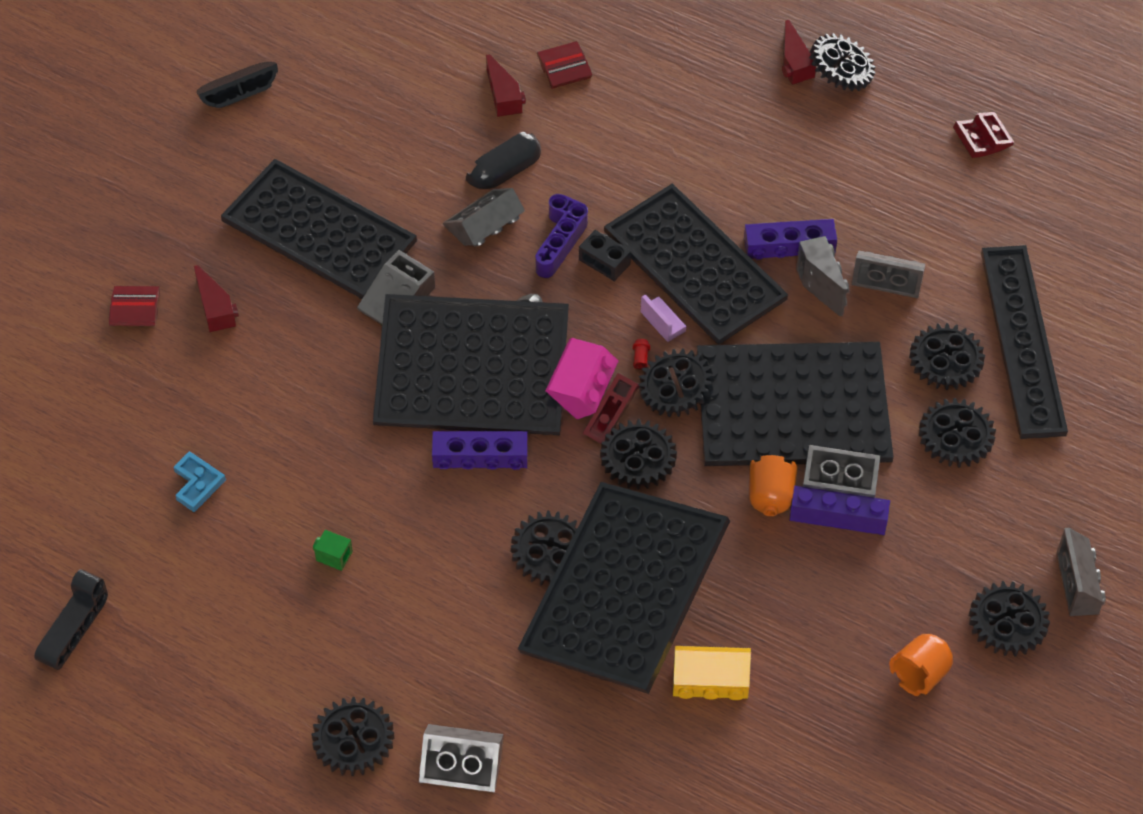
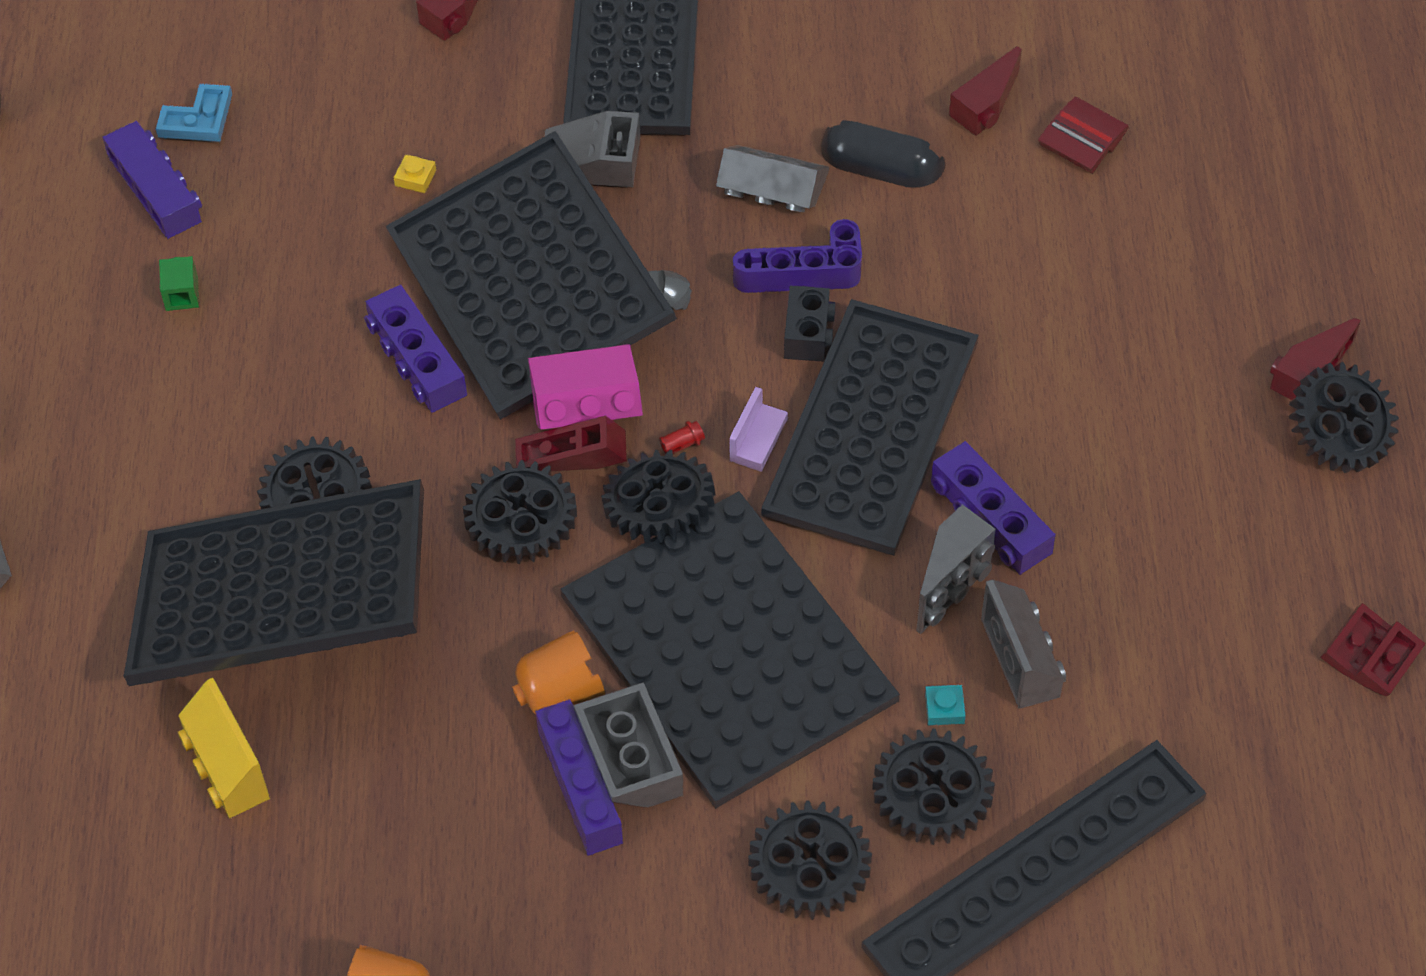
camera: 60 degrees right, 0 degrees up
none -> dark purple brick [102,121,202,239]
none -> yellow plate [394,154,436,193]
none -> teal plate [925,685,966,726]

